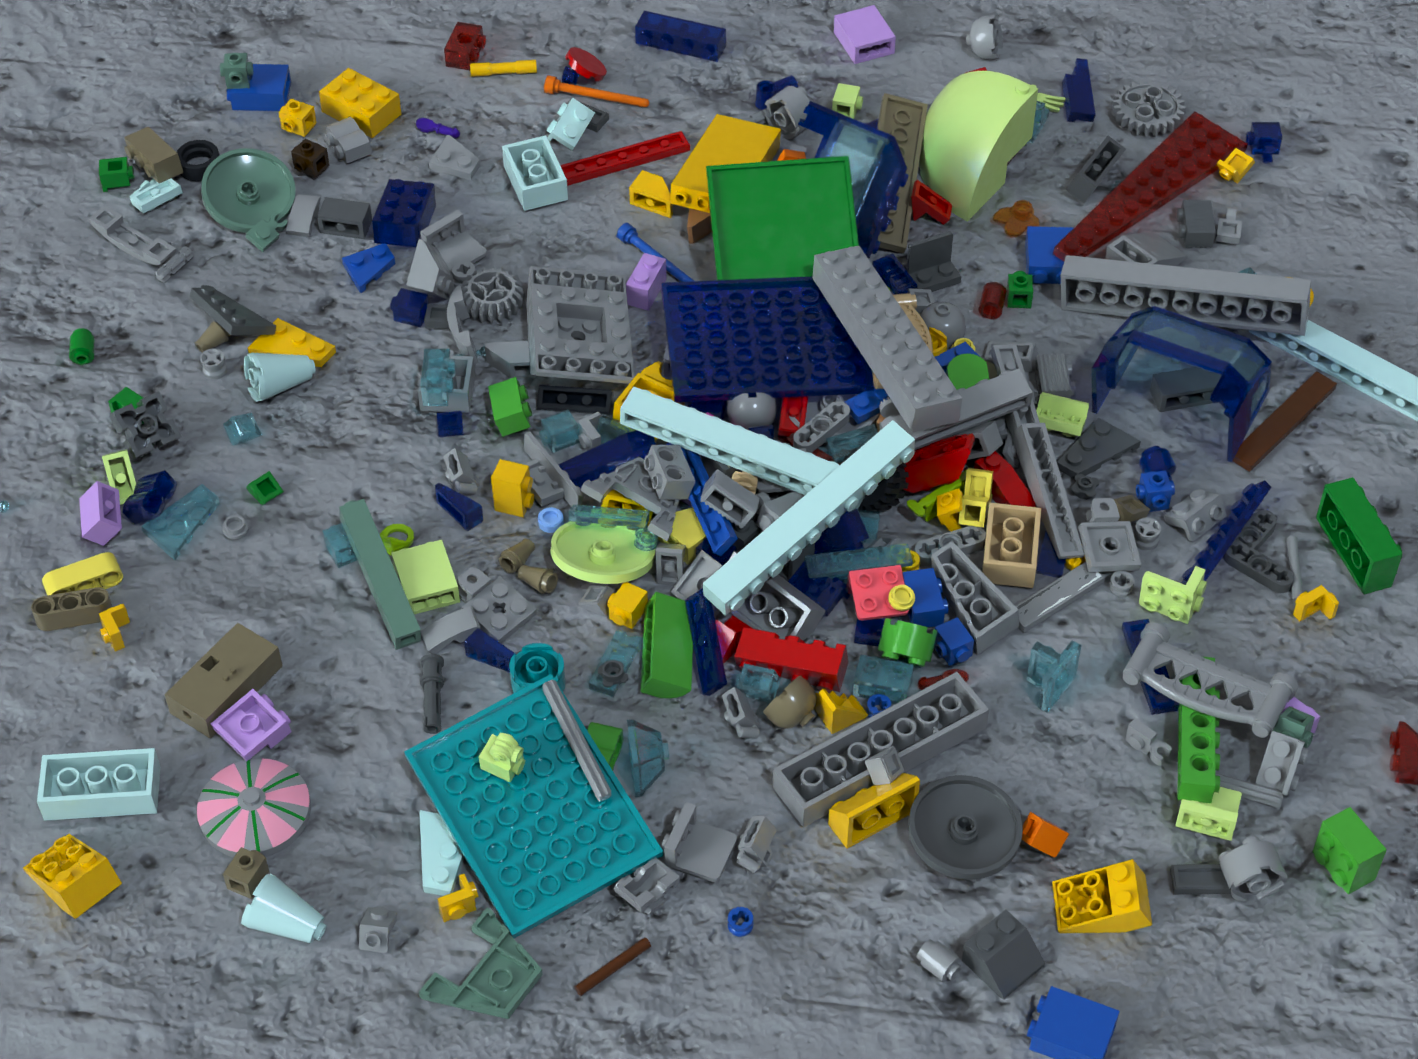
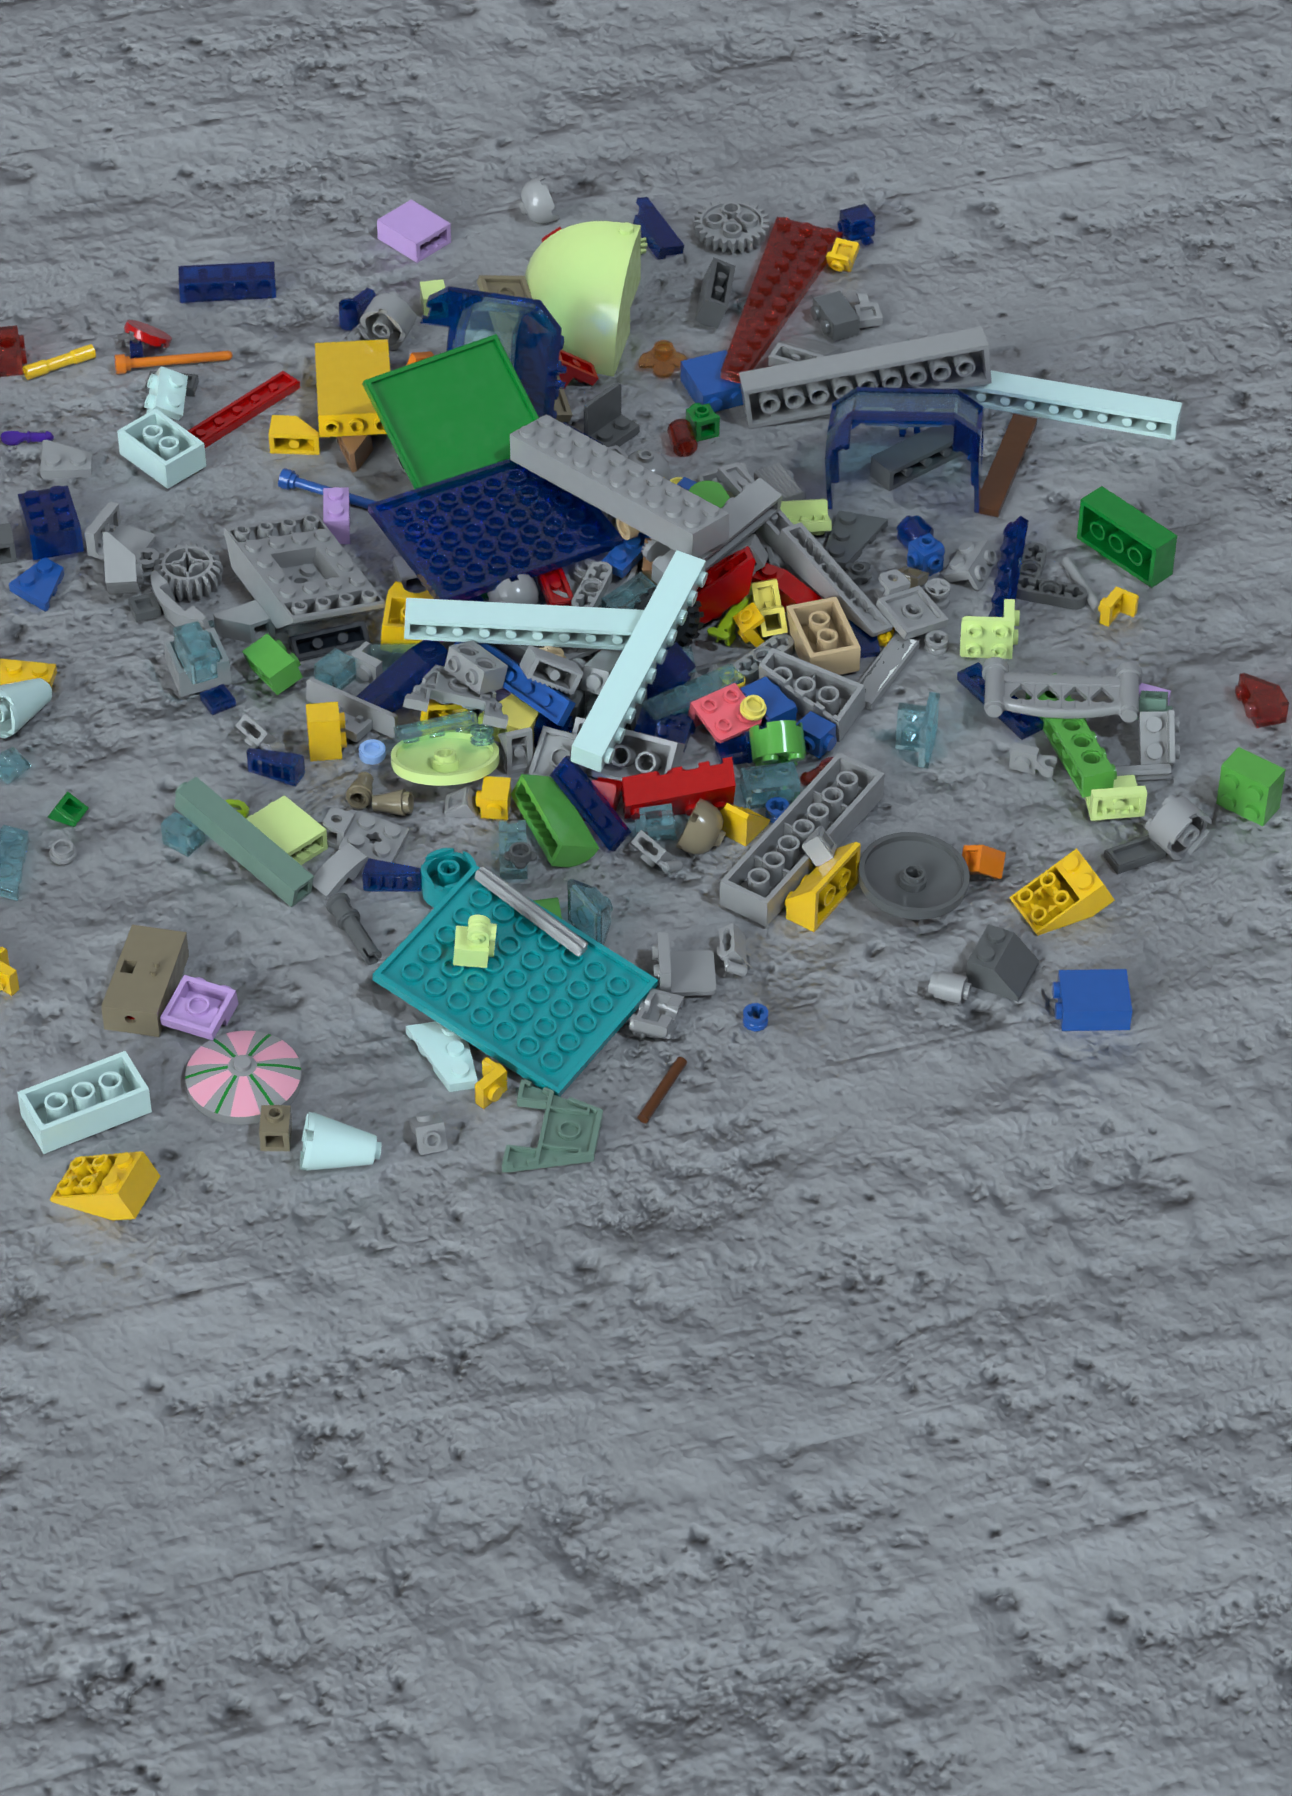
camera: 25 degrees left, 5 degrees down
clear blue brick [390,288,429,328] -> none

